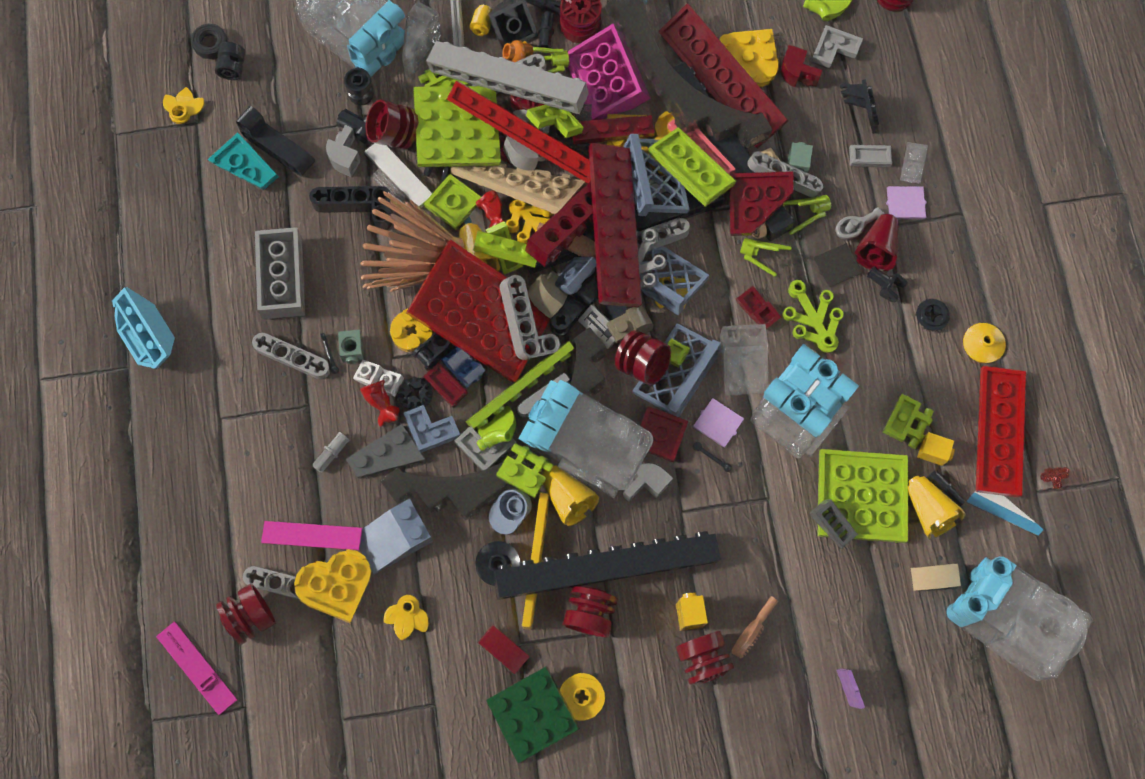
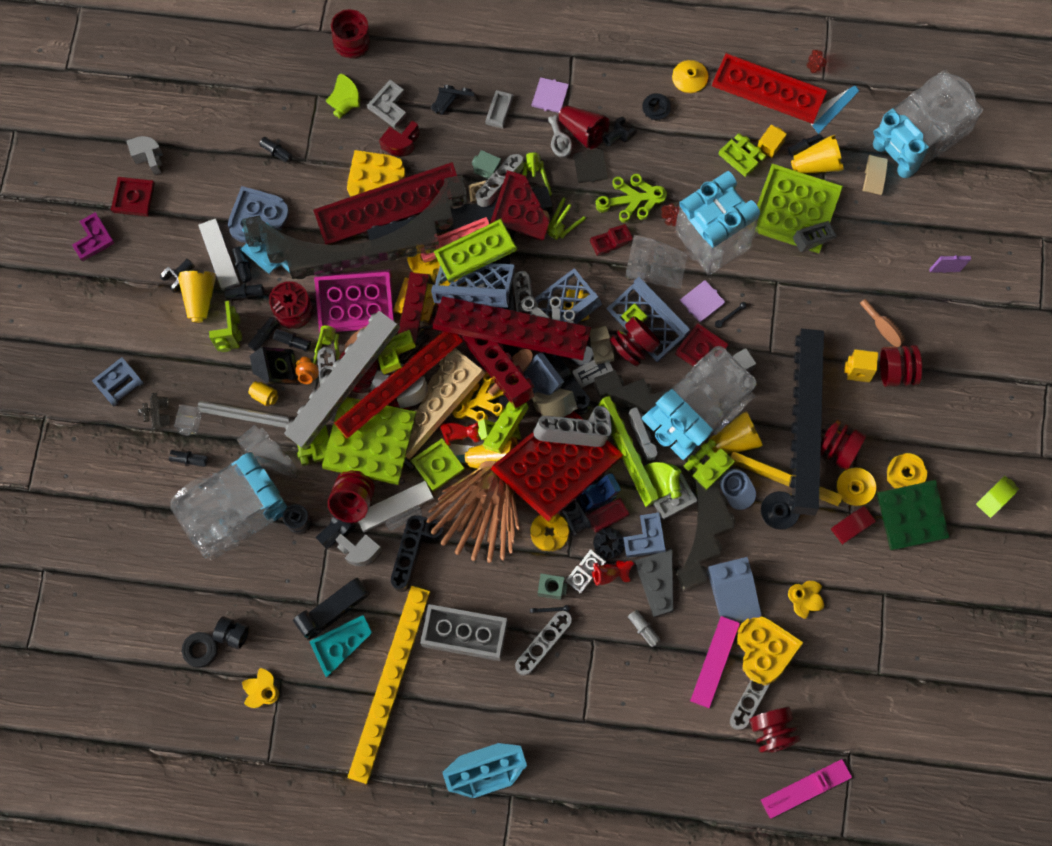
camera: 65 degrees left, 0 degrees up
clear slope [900,142,928,183] -> none
none -> yellow plate [347,586,431,784]
none -> yellow dish [837,468,876,506]

